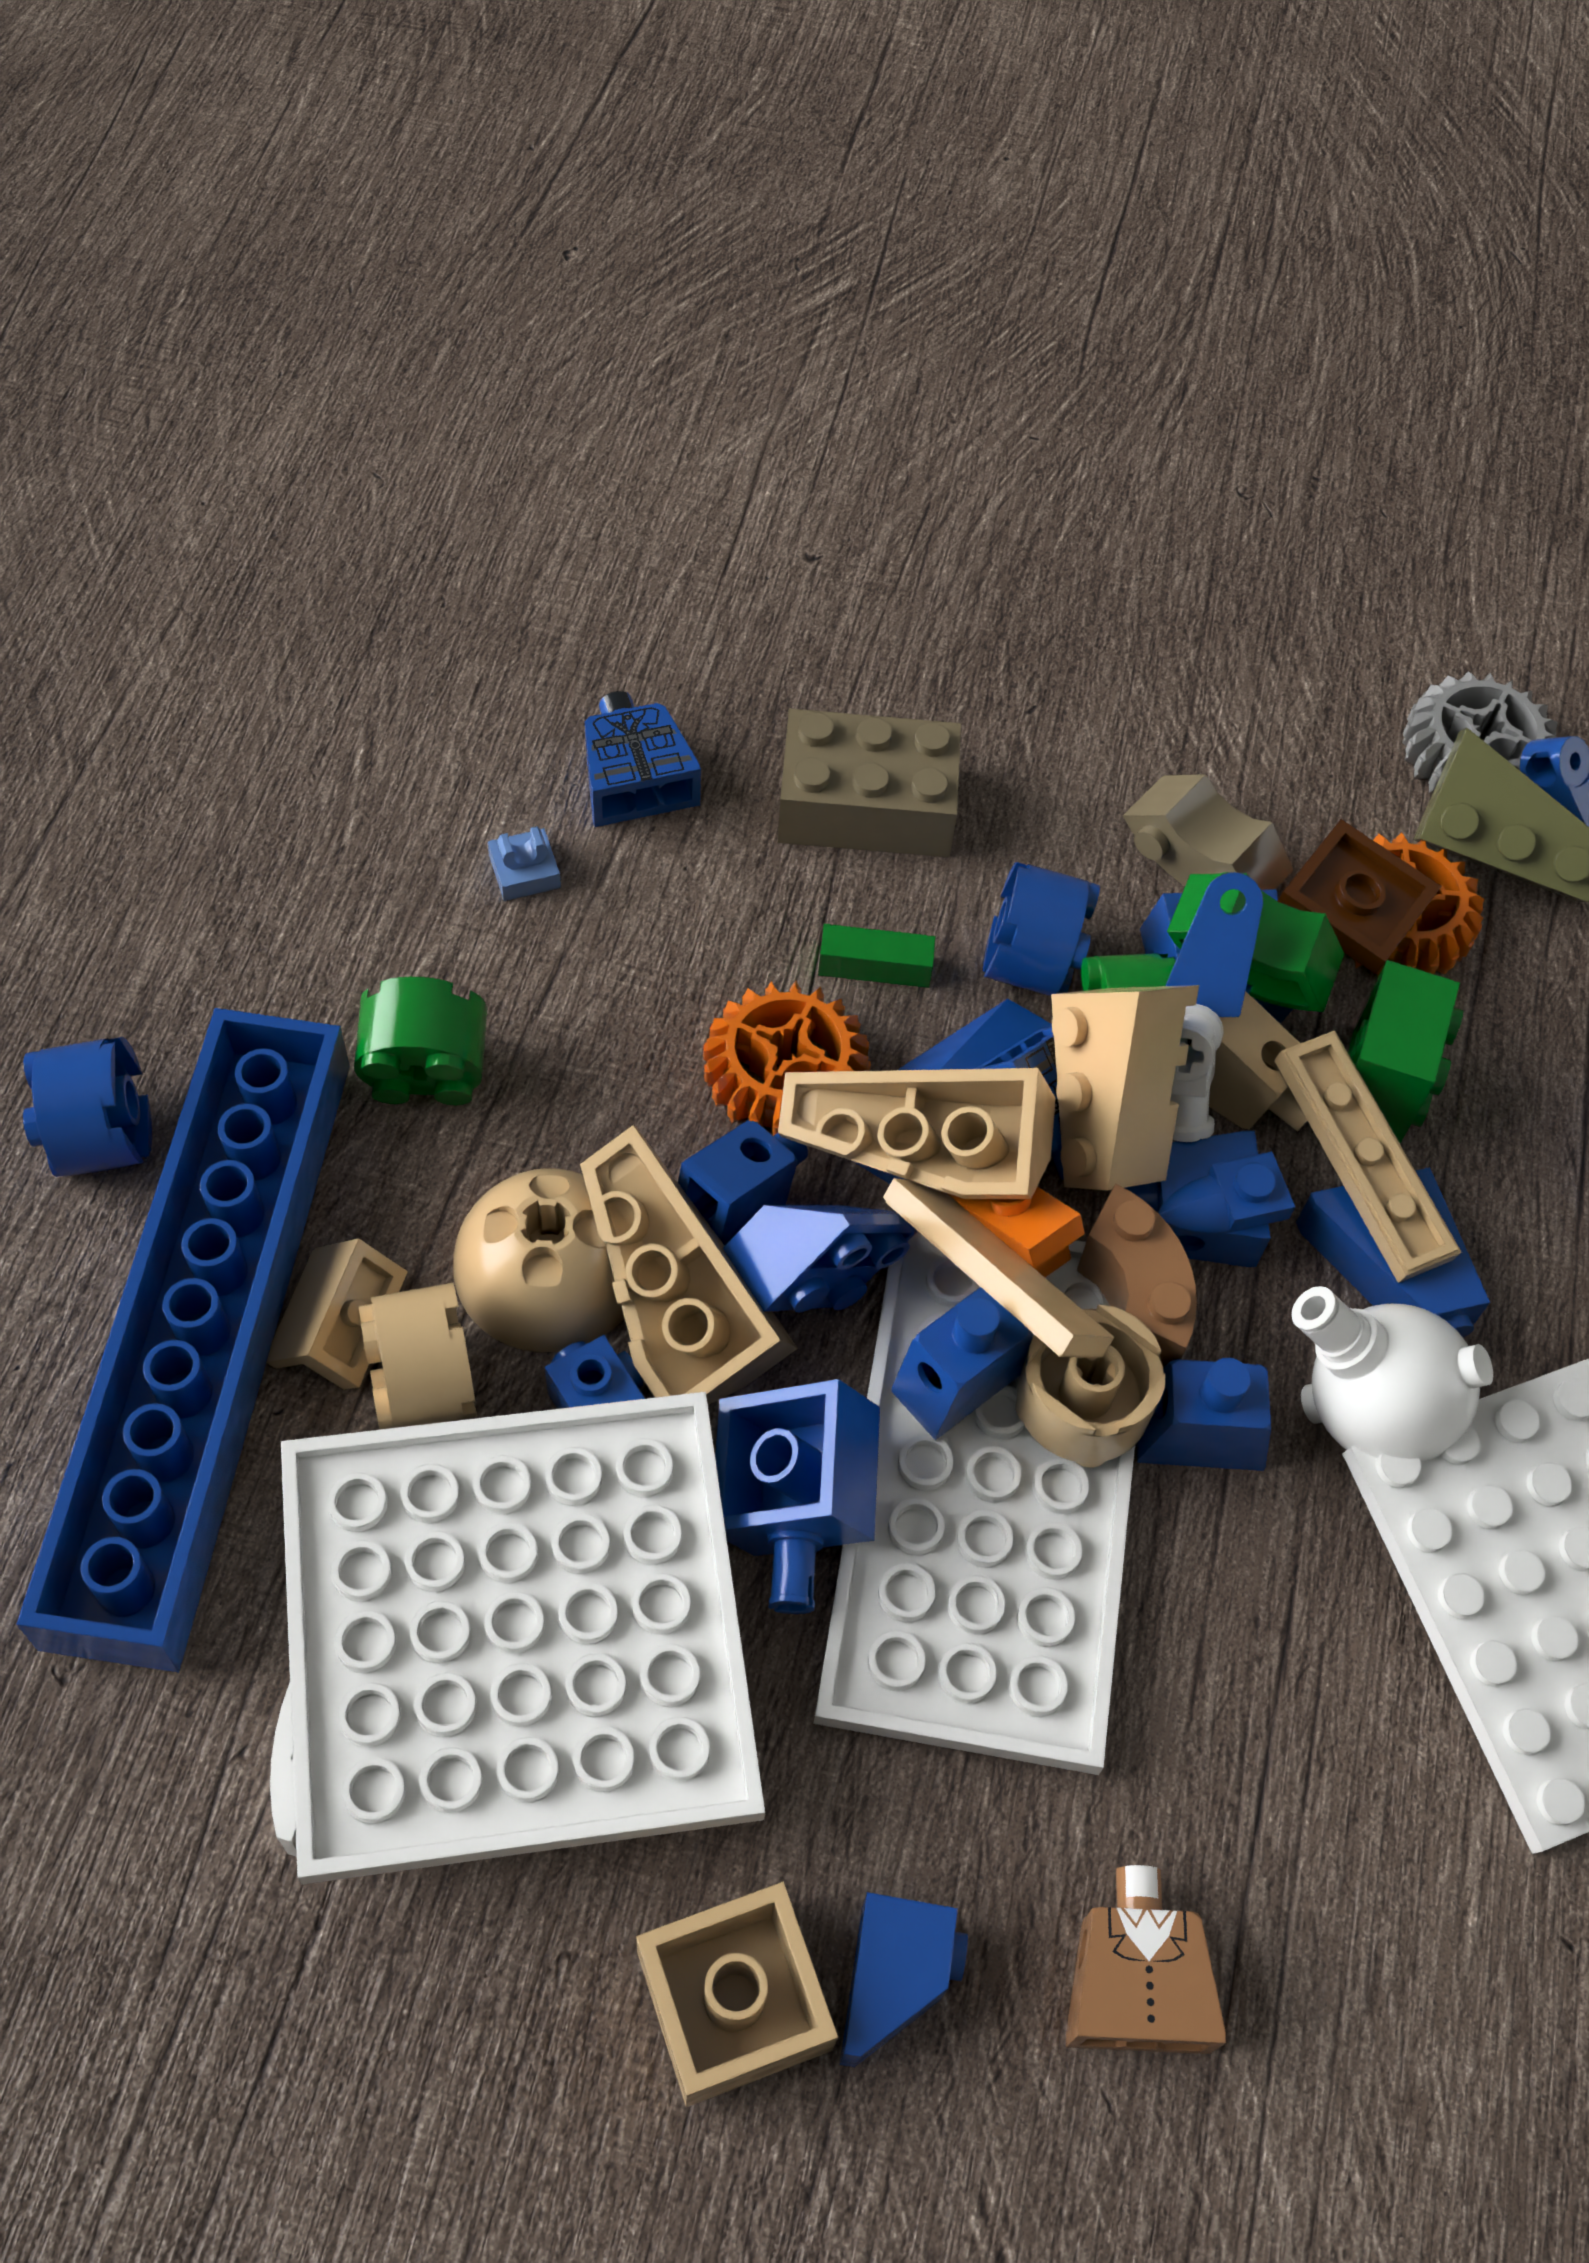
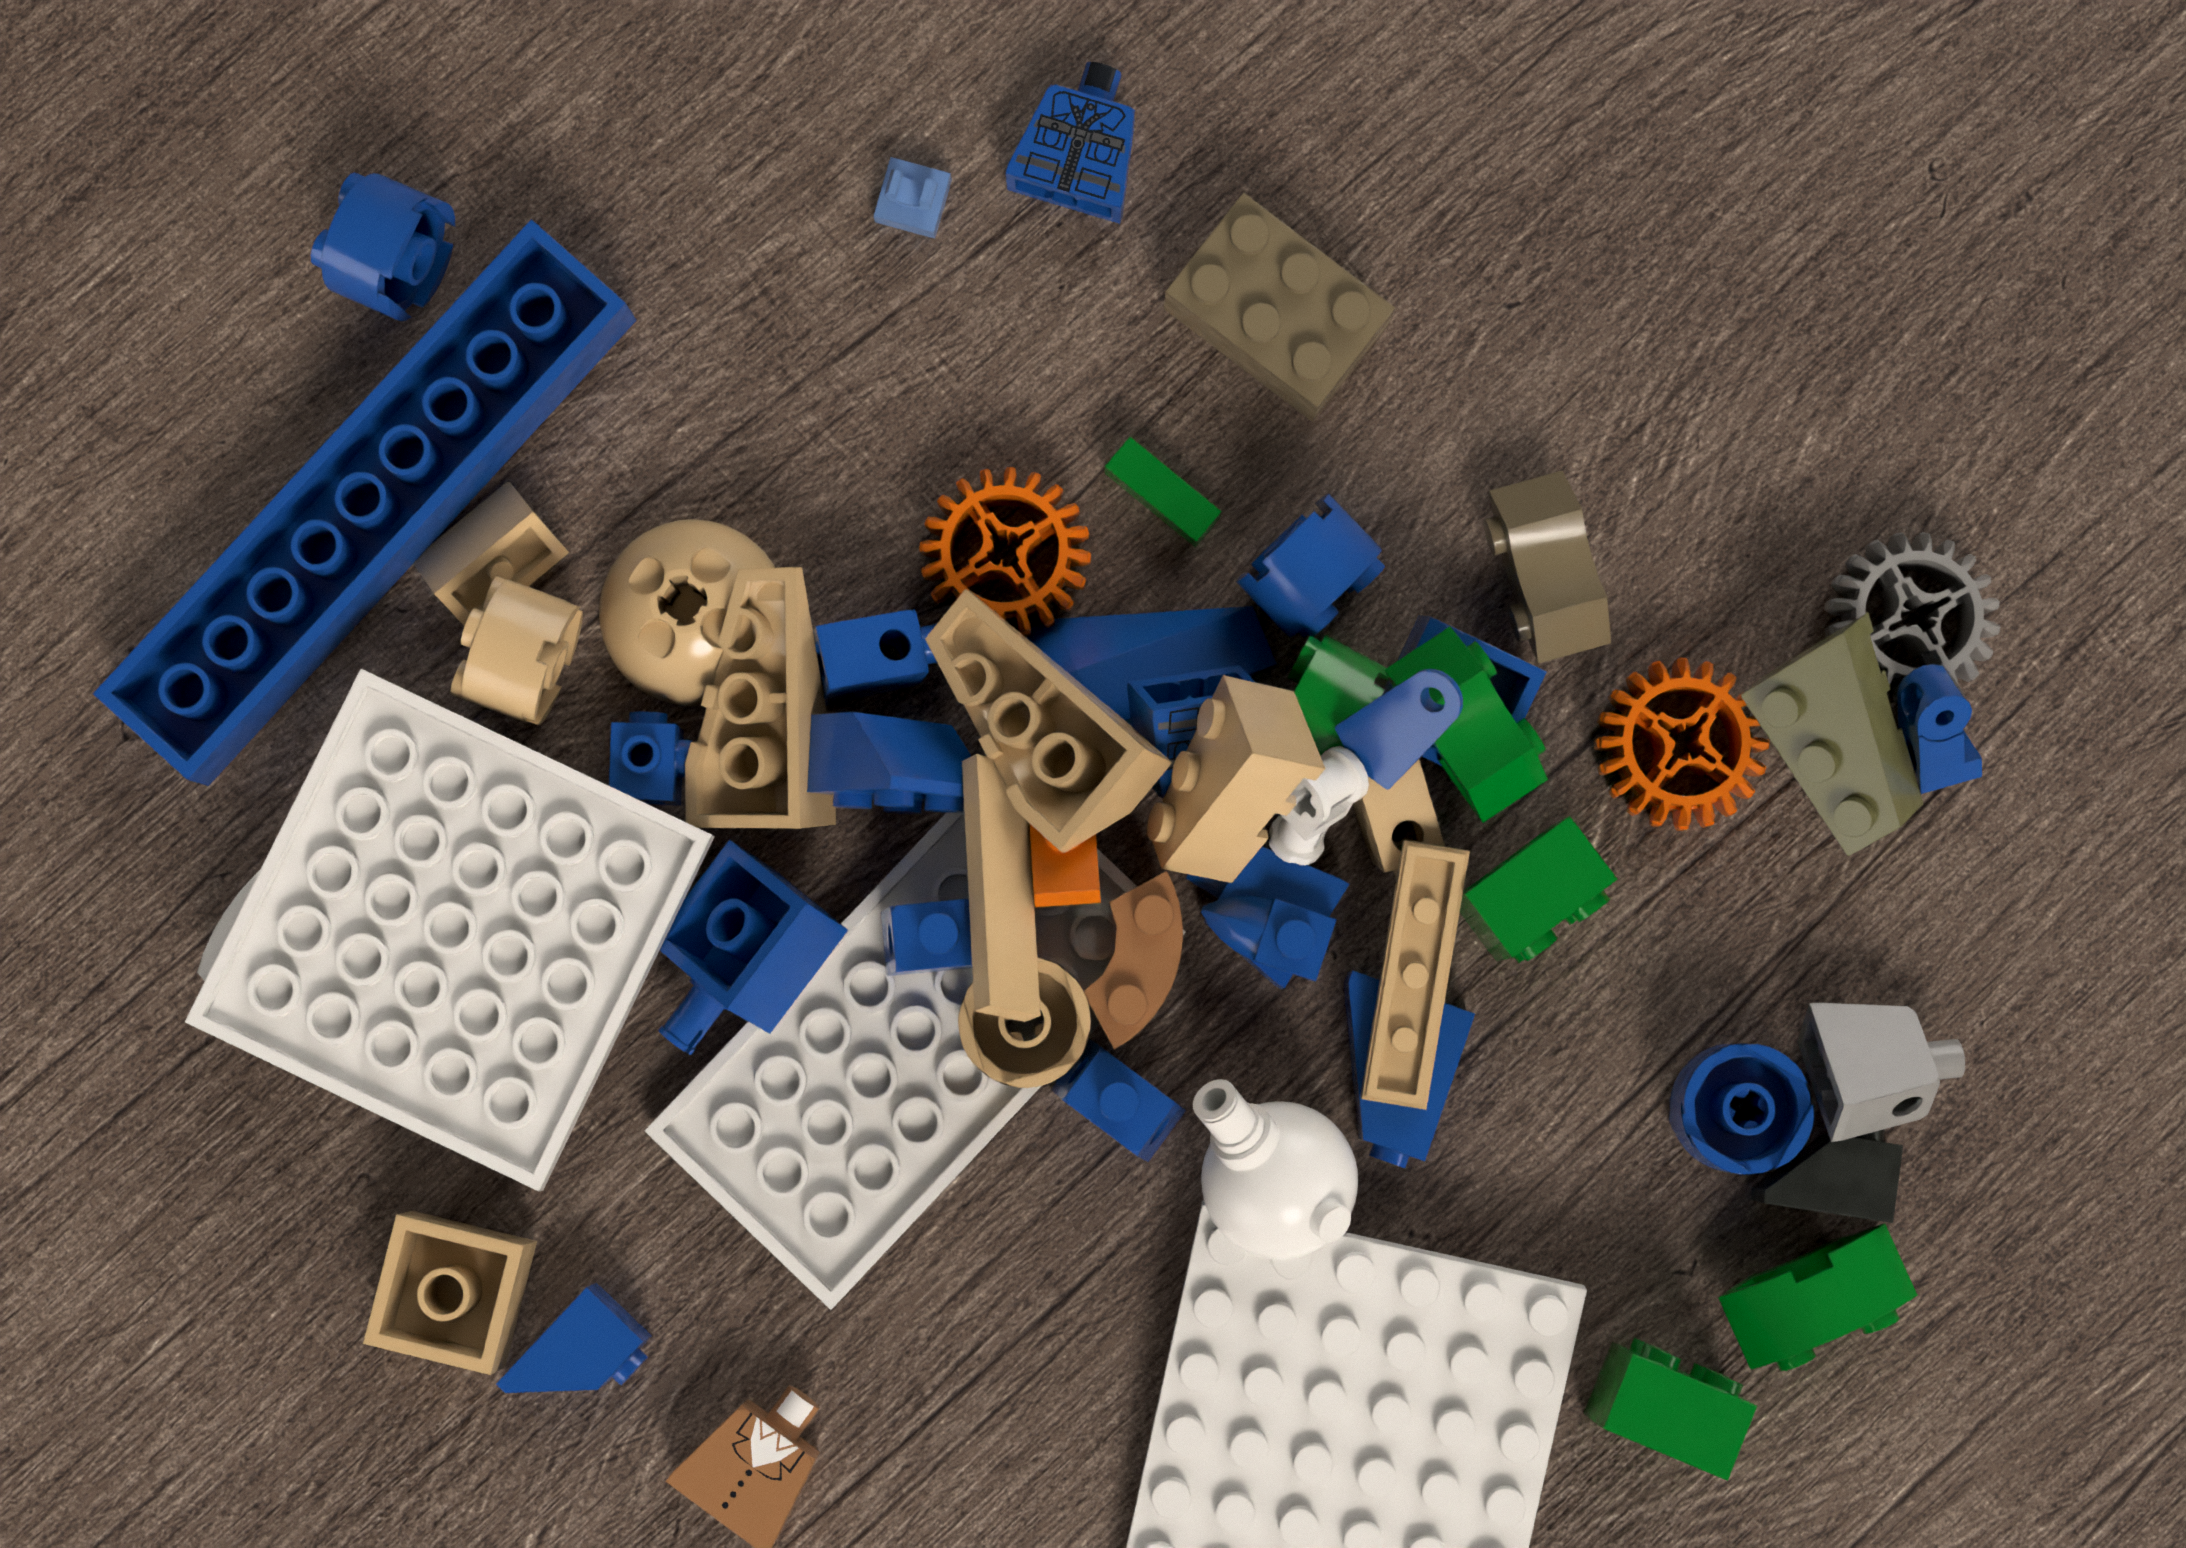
camera: 40 degrees right, 25 degrees up
green brick [354,977,487,1106] -> none
reddish brown plate [1277,819,1442,974] -> none

